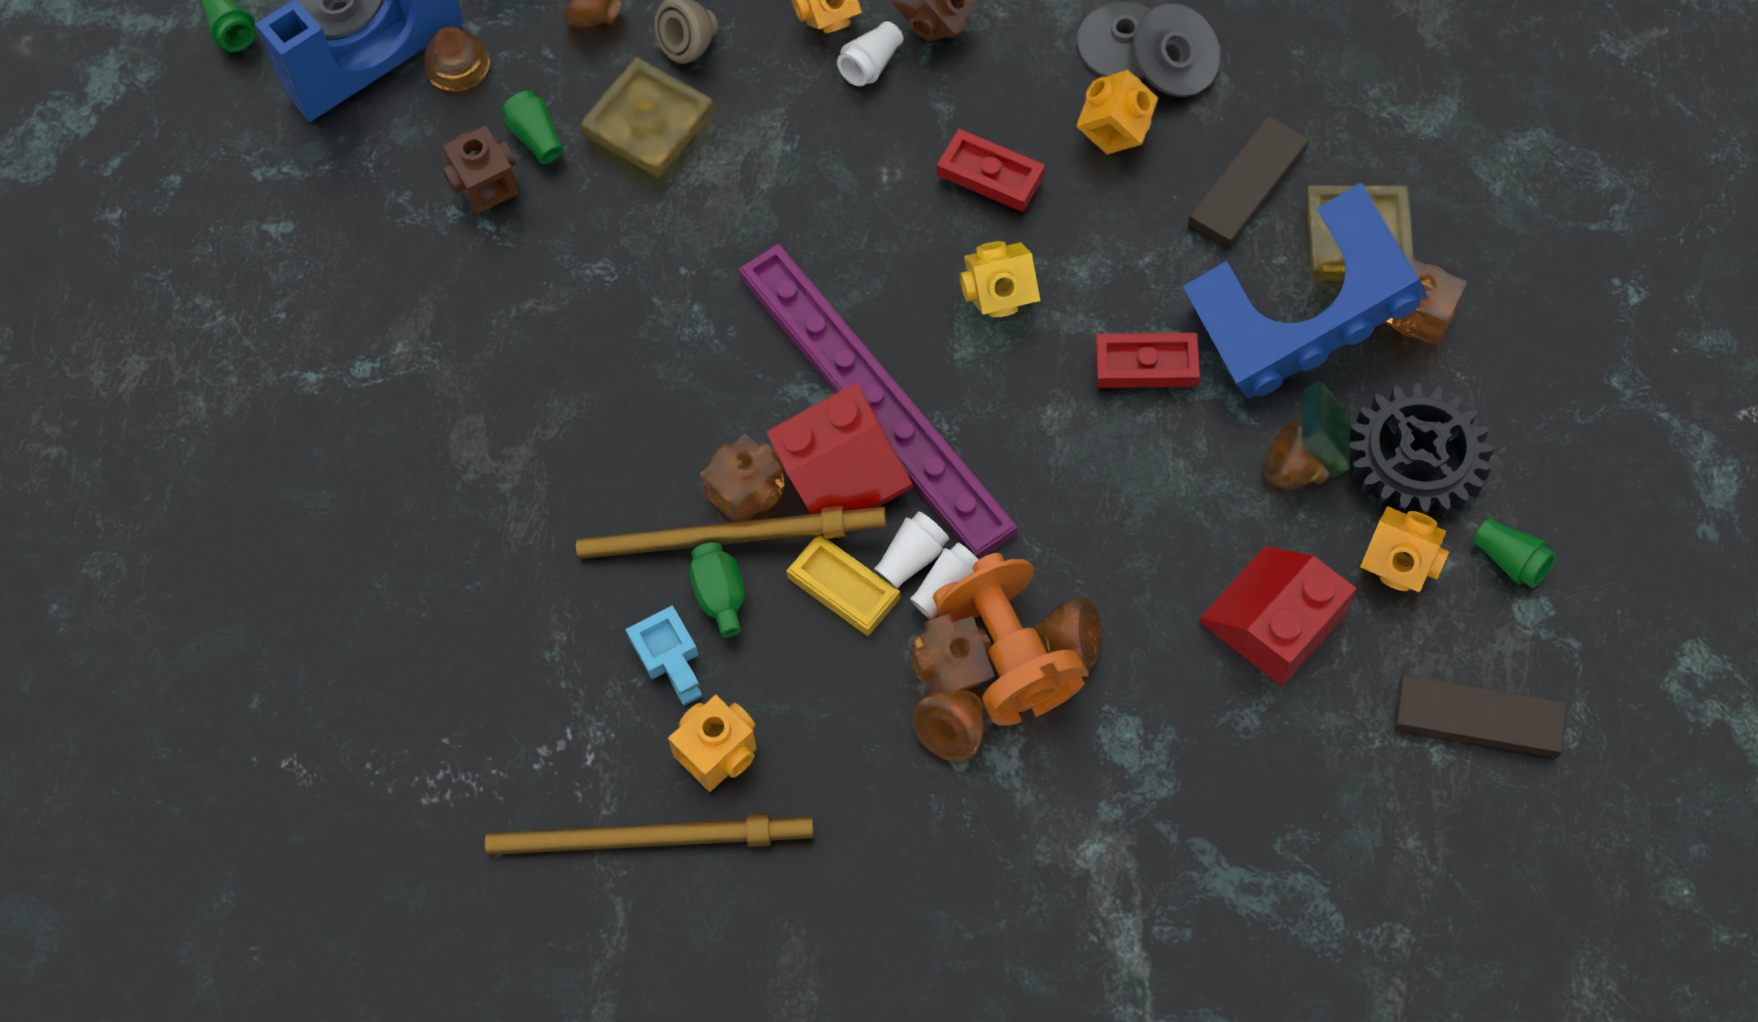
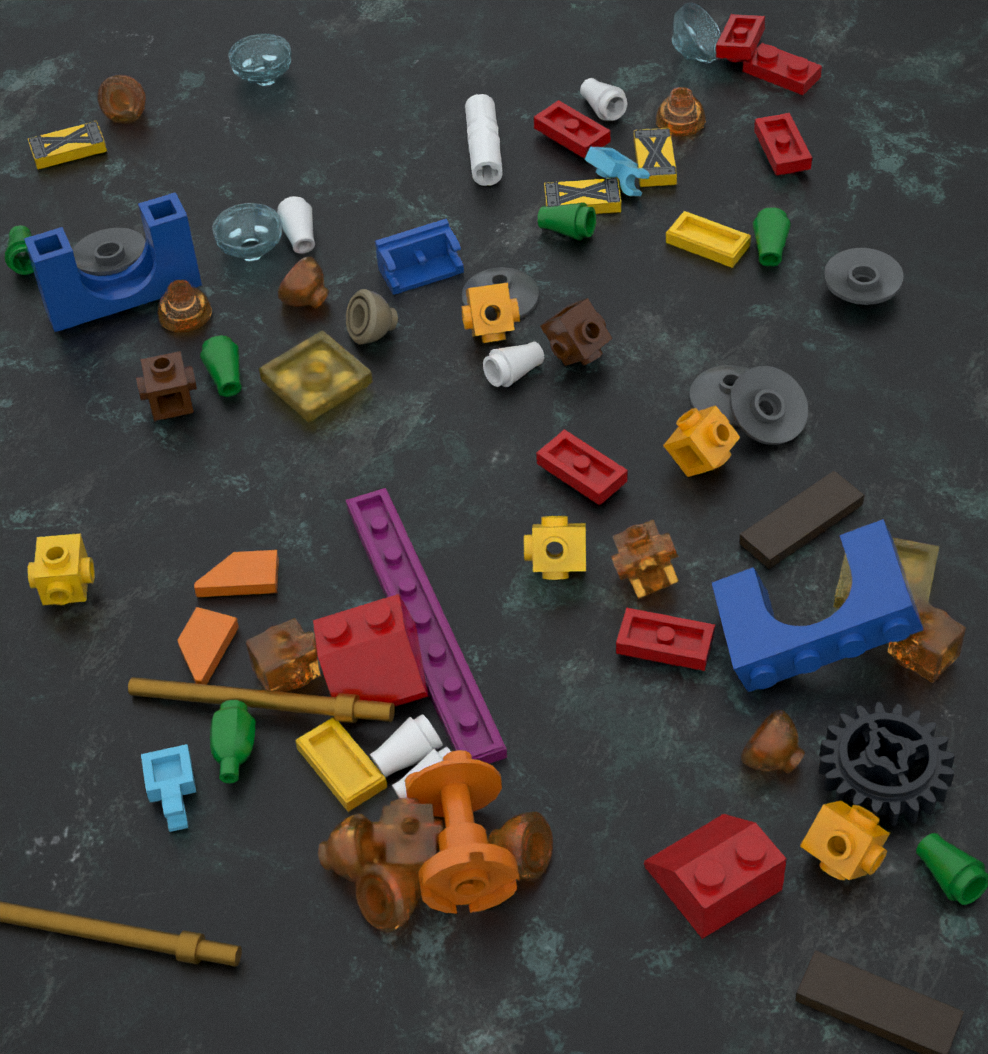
camera: 15 degrees right, 15 degrees down
light orange brick [668,695,757,792] -> none
clear green tile [1302,380,1350,478] -> none
none -> yellow brick [28,533,95,605]
none -> orange tile [177,607,239,685]
none -> orange tile [194,550,279,597]
none -> clear orange brick [318,814,383,883]
none -> clear orange brick [611,520,679,598]

